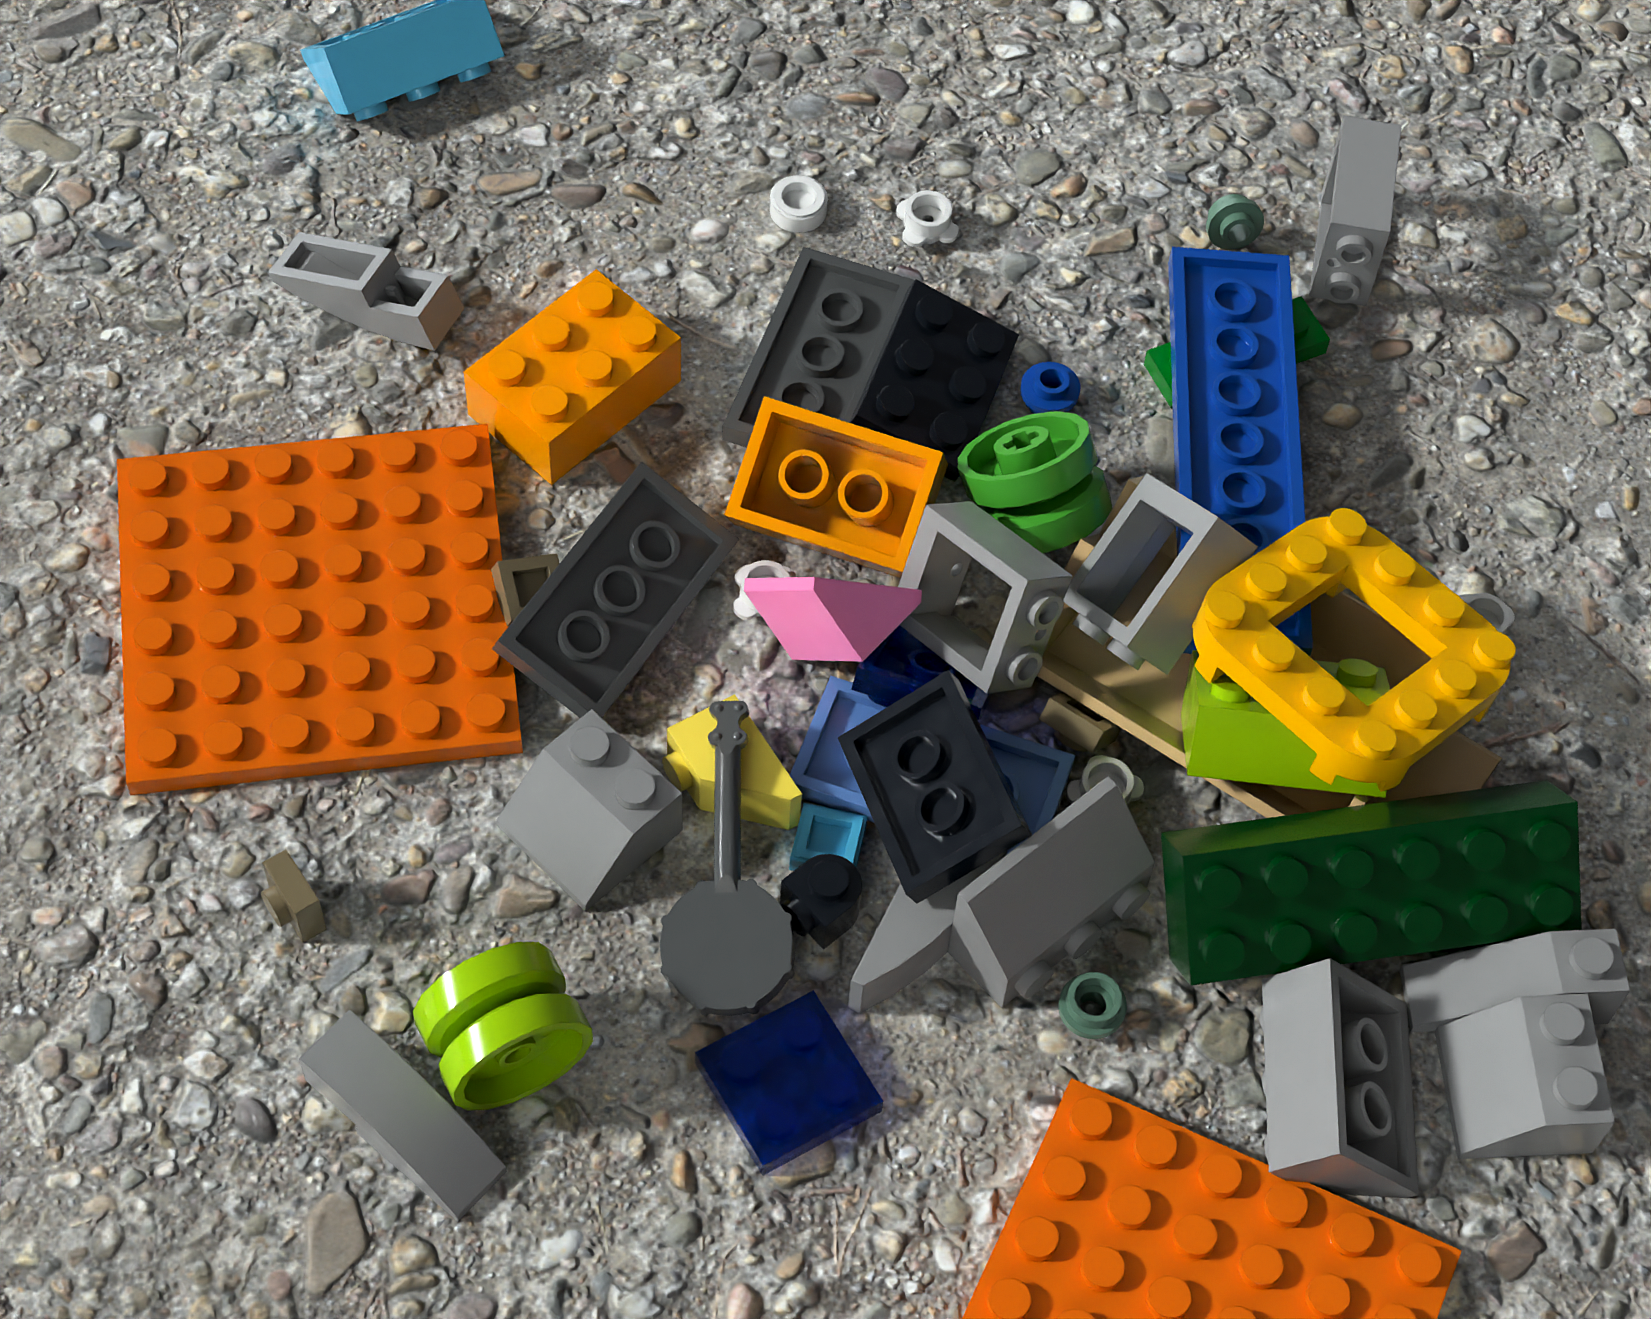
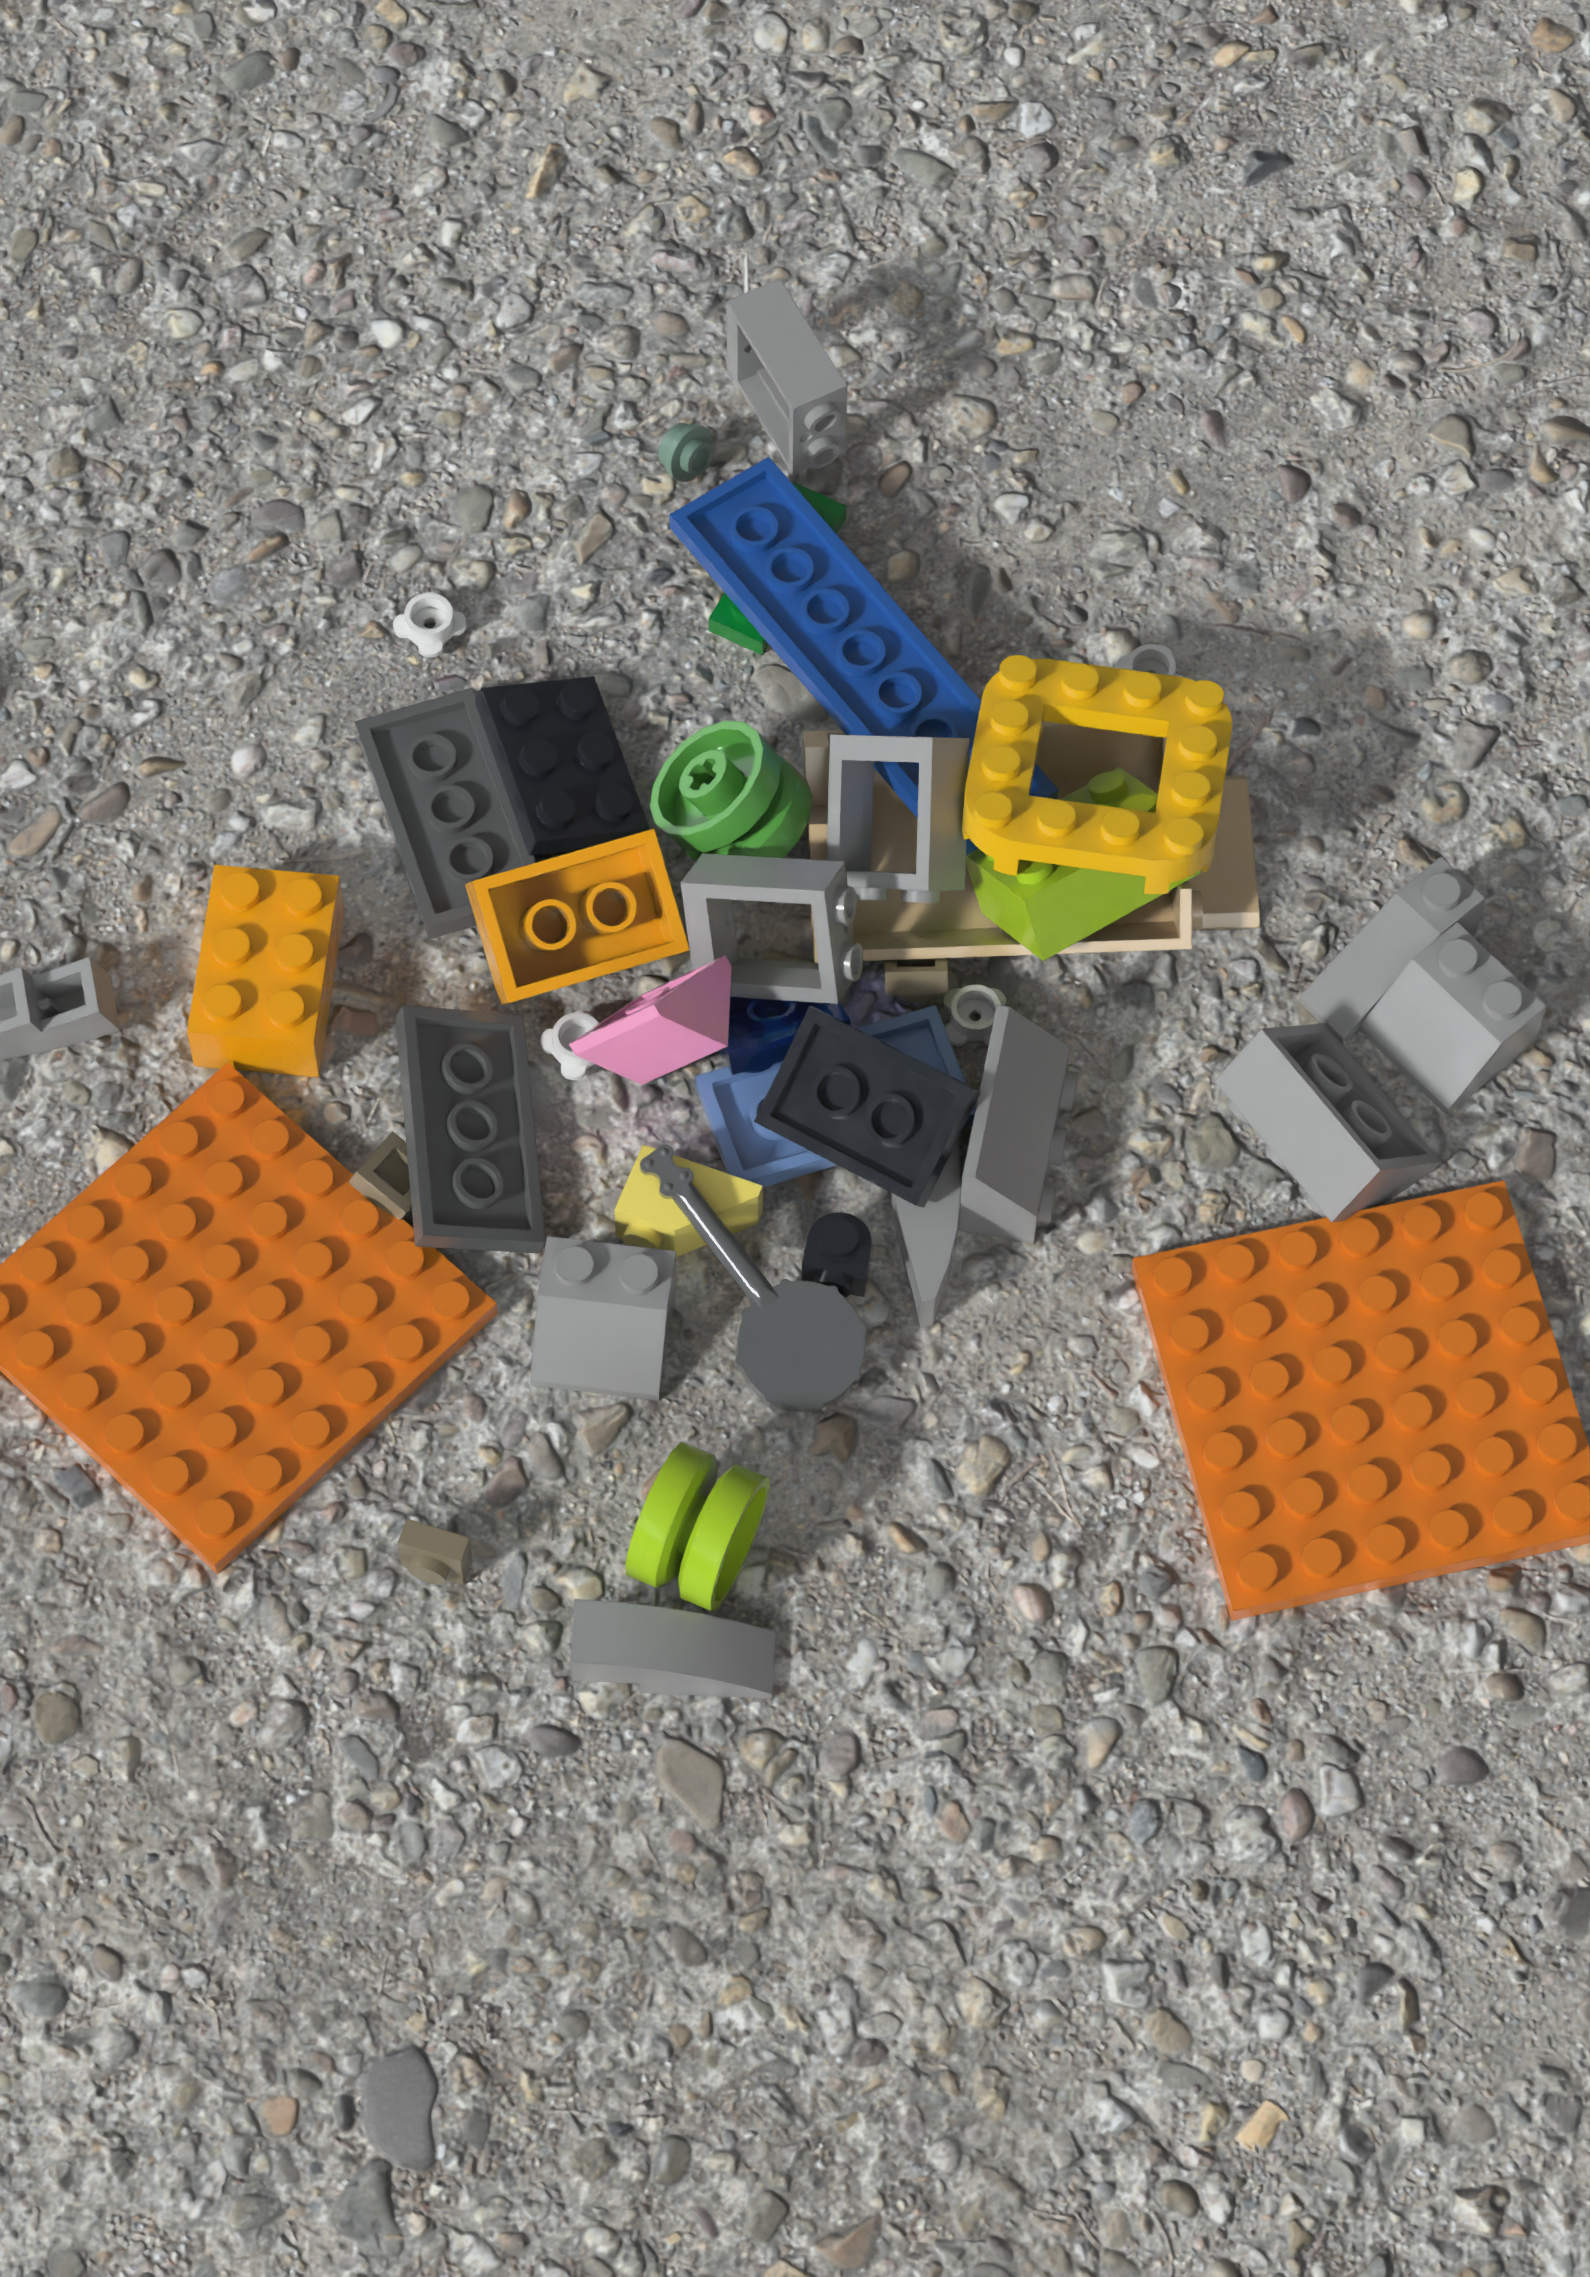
camera: 35 degrees left, 5 degrees up
clear blue plate [695,990,883,1176] -> none
white tile [770,175,828,233] -> none
medium azure tile [789,803,868,871] -> none
blue plate [1020,362,1081,414] -> none
sand green plate [1058,972,1127,1039] -> none
dark green brick [1161,780,1582,986] -> none

